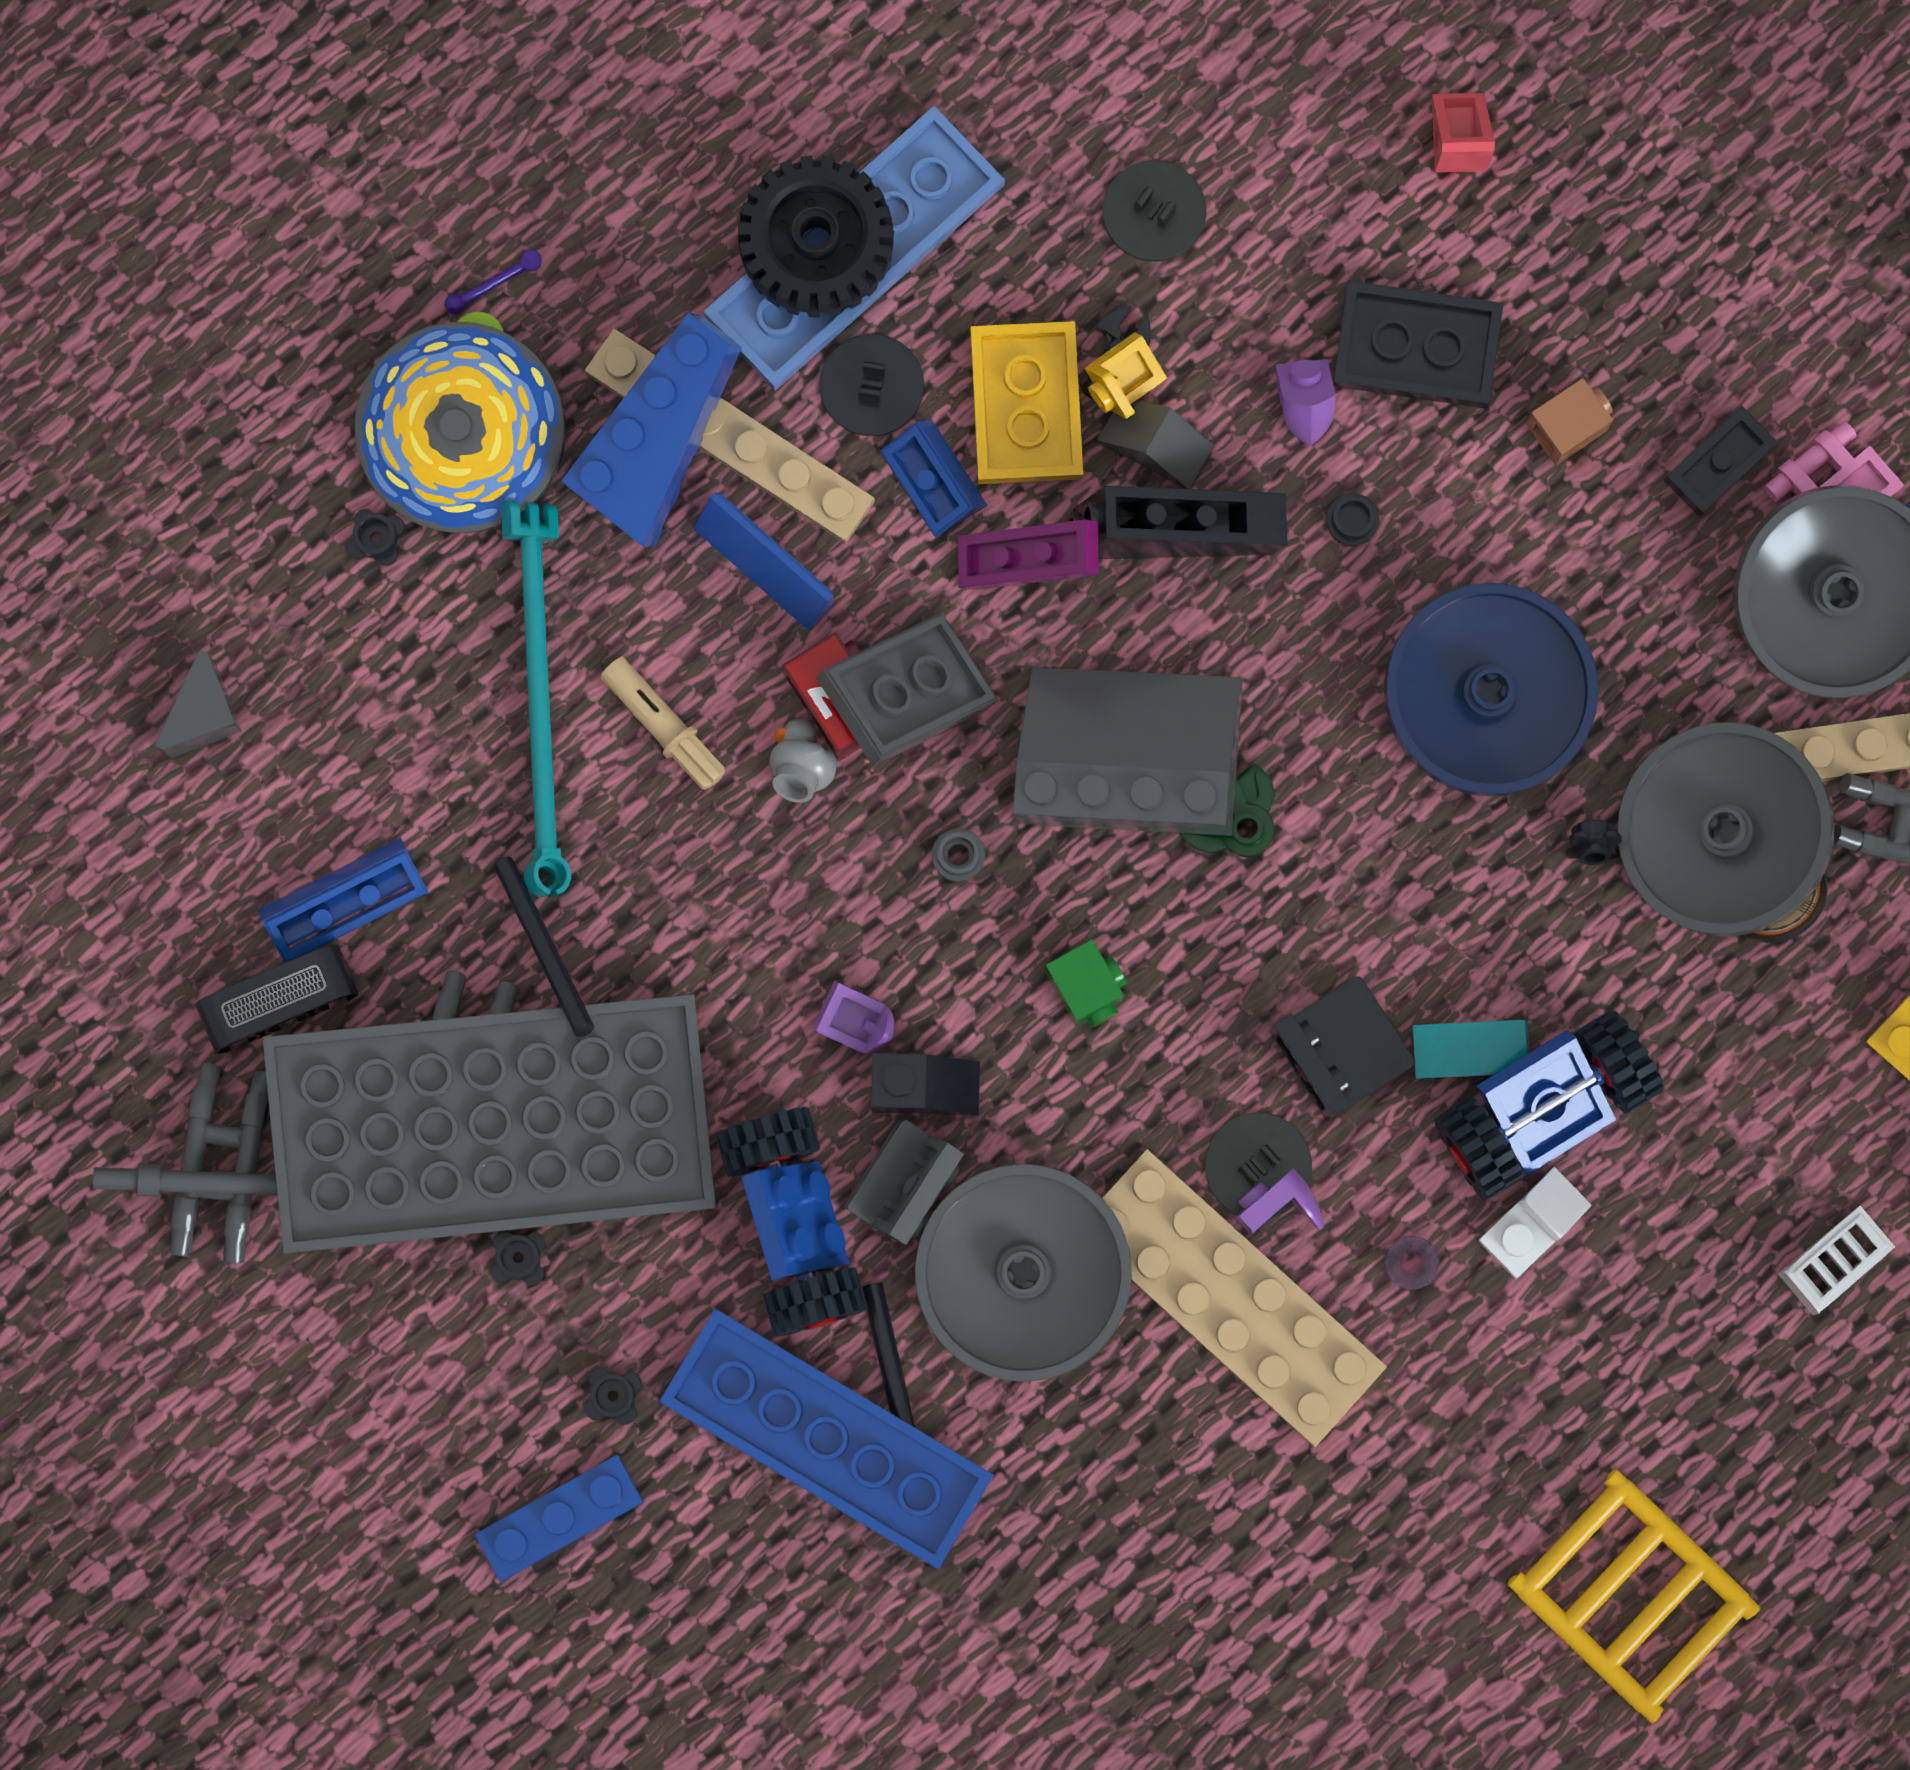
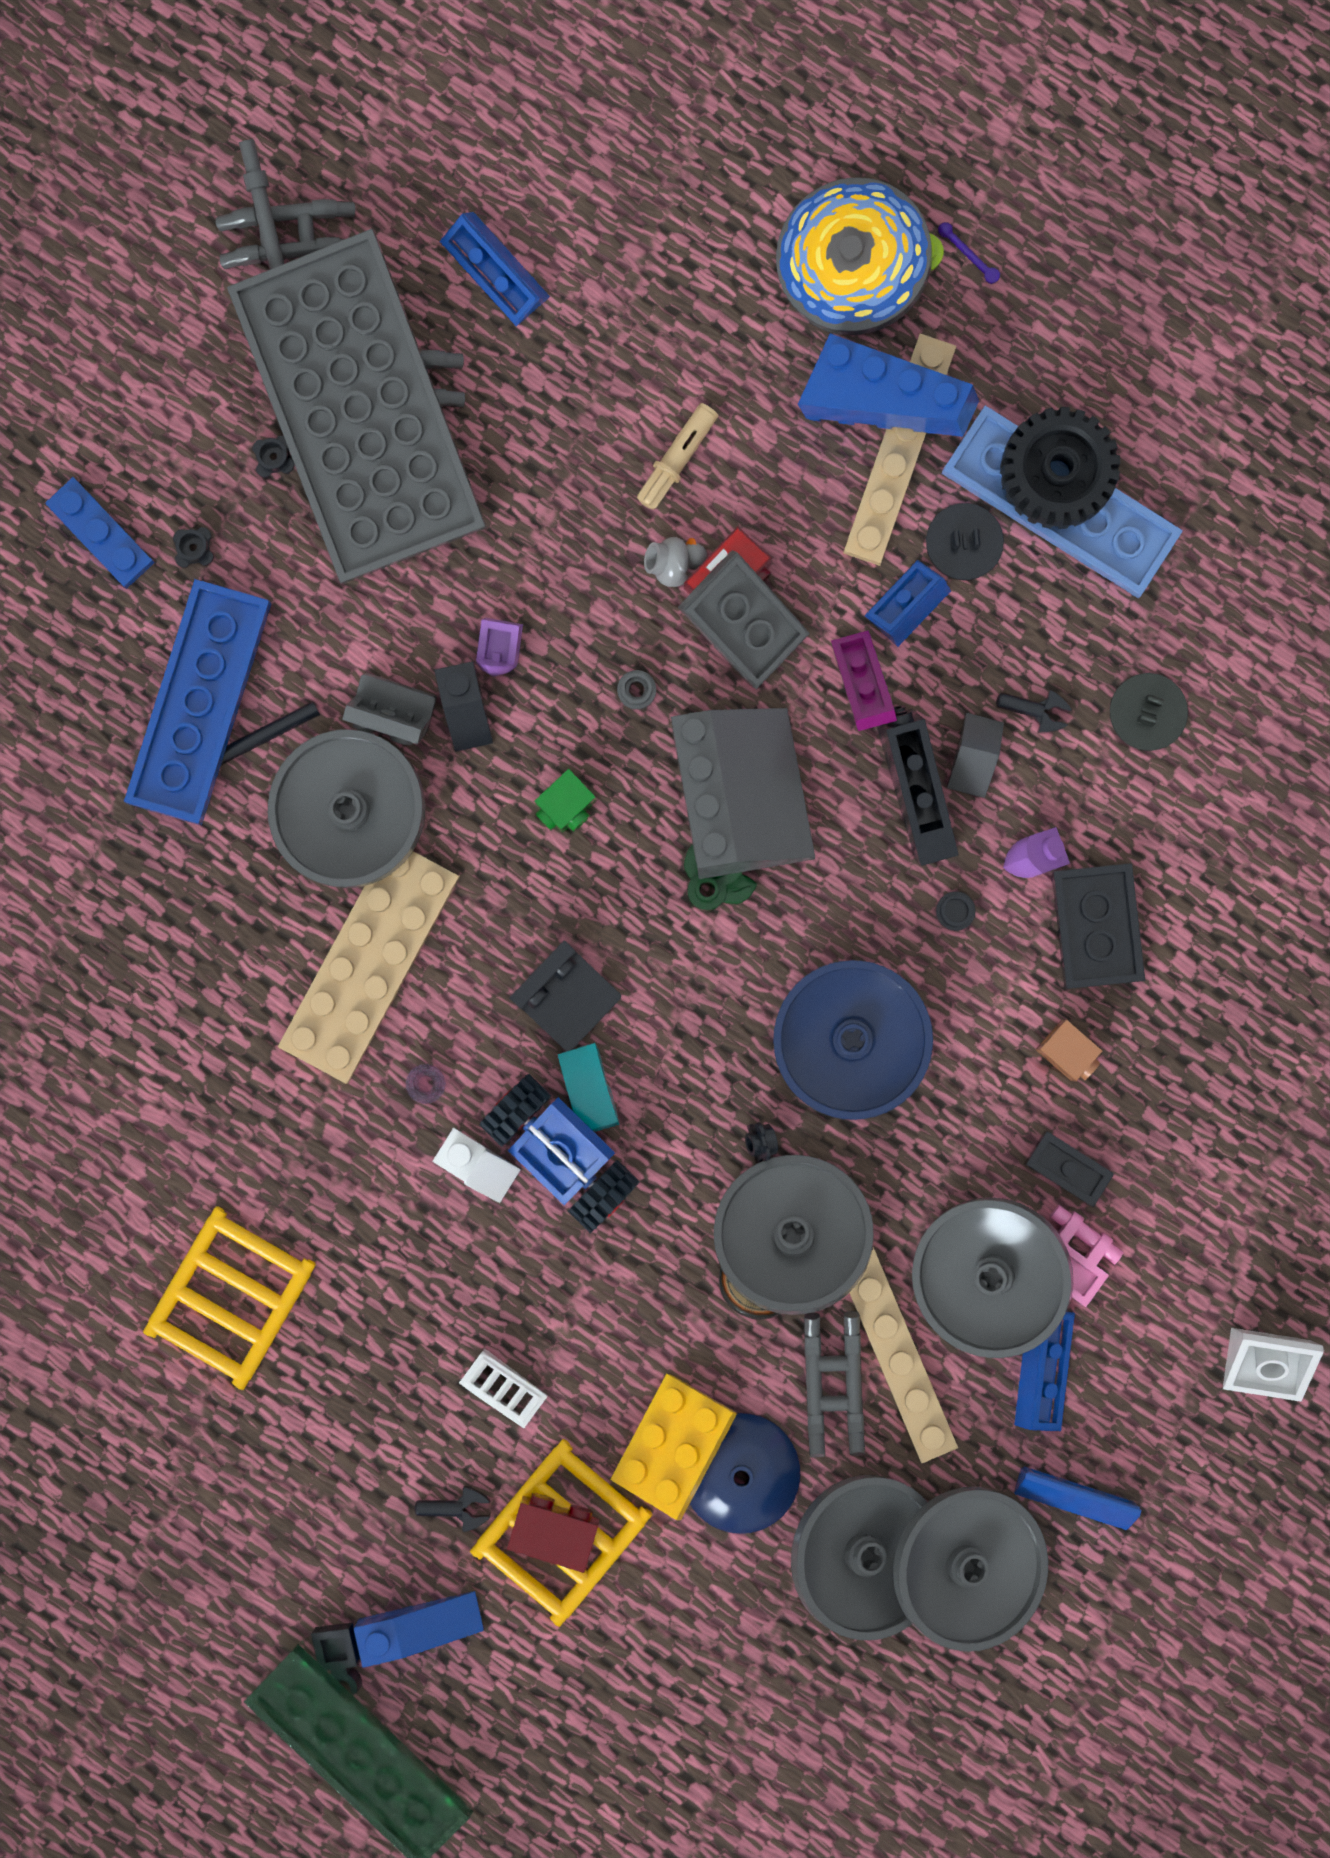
camera: 80 degrees right, 5 degrees up
dark grey slope [154,650,242,758] -> none
black beam [195,944,359,1054] -> none
black plate [347,509,405,566] -> none
black bar [494,857,595,1037] -> none
teal hinge [501,500,571,898] -> none
blue slope [694,492,834,631] -> none
plate [715,1107,868,1337] -> none
yellow plate [970,321,1083,484] -> none
yellow bracket [1084,332,1167,419] -> none
pearl dark grey piece [1205,1113,1312,1218] -> none
medium lavender plate [1235,1168,1324,1234] -> none
coral slope [1432,93,1495,172] -> none

